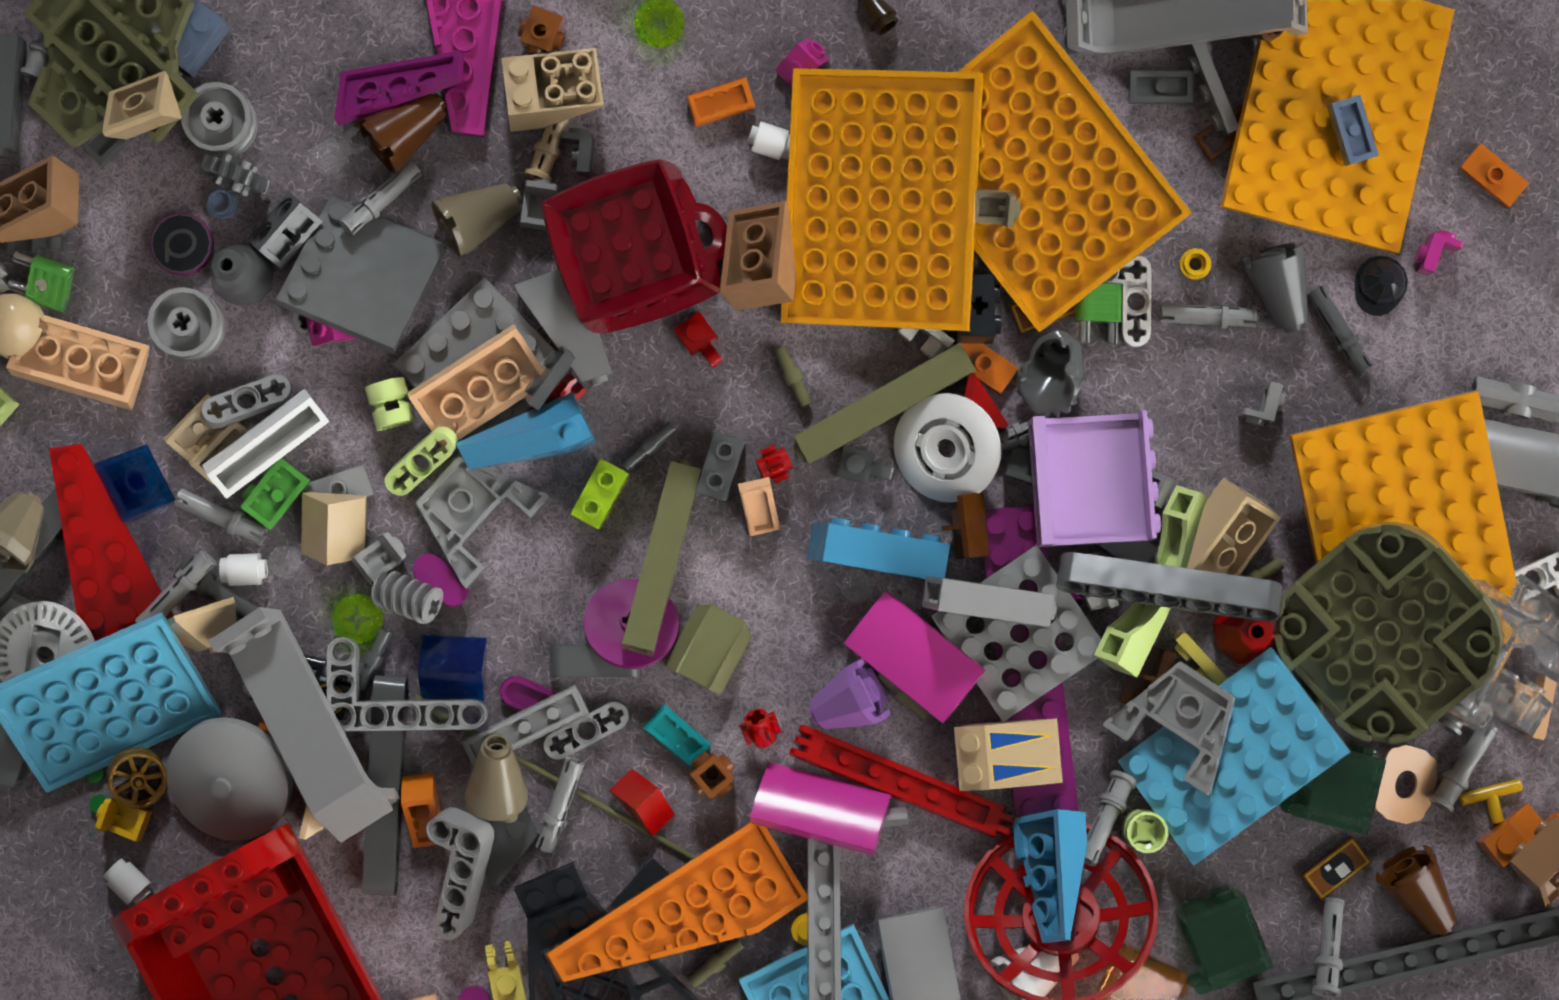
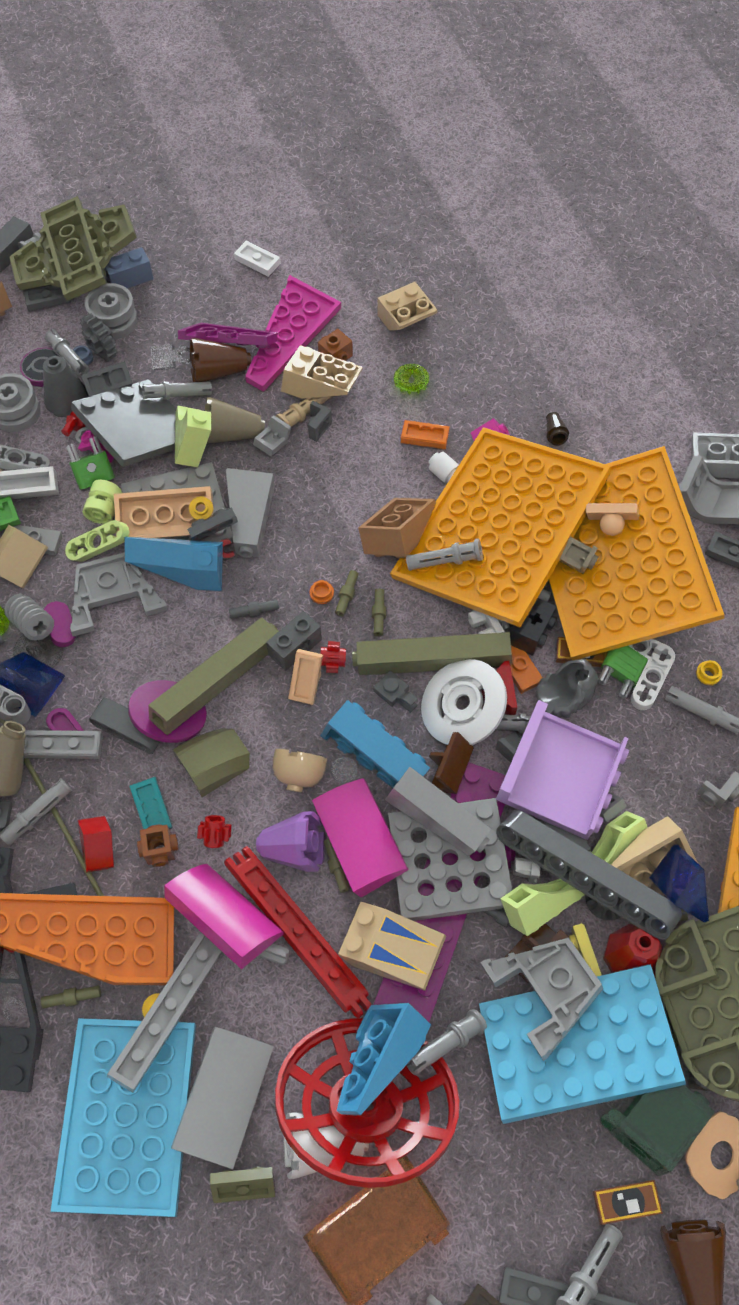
camera: 30 degrees right, 25 degrees down
tan slope [102,71,182,140] -> none
light grey bracket [351,531,406,585] -> none
dark red piece [541,159,727,334] -> none
light grey beam [544,701,630,760] -> none
lime brick [570,458,630,530] -> none
red plate [674,311,723,368] -> none
yellowish green wheel [1121,808,1168,853] -> none
clear green container [1175,885,1274,994] -> none
none -> light grey pin [45,329,89,377]
none -> red plate [61,411,86,436]
none -> bright green piece [66,437,115,490]
none -> yellowish green arch [175,406,211,468]
none -> yellow plate [189,496,214,520]
none -> tan cylinder [273,749,327,792]
none -> orange plate [310,580,334,604]
none -> olive bar [335,570,359,617]
none -> light grey pin [406,538,483,571]
none -> light nougat tile [586,503,639,536]
none -> clear blue slope [649,844,709,922]

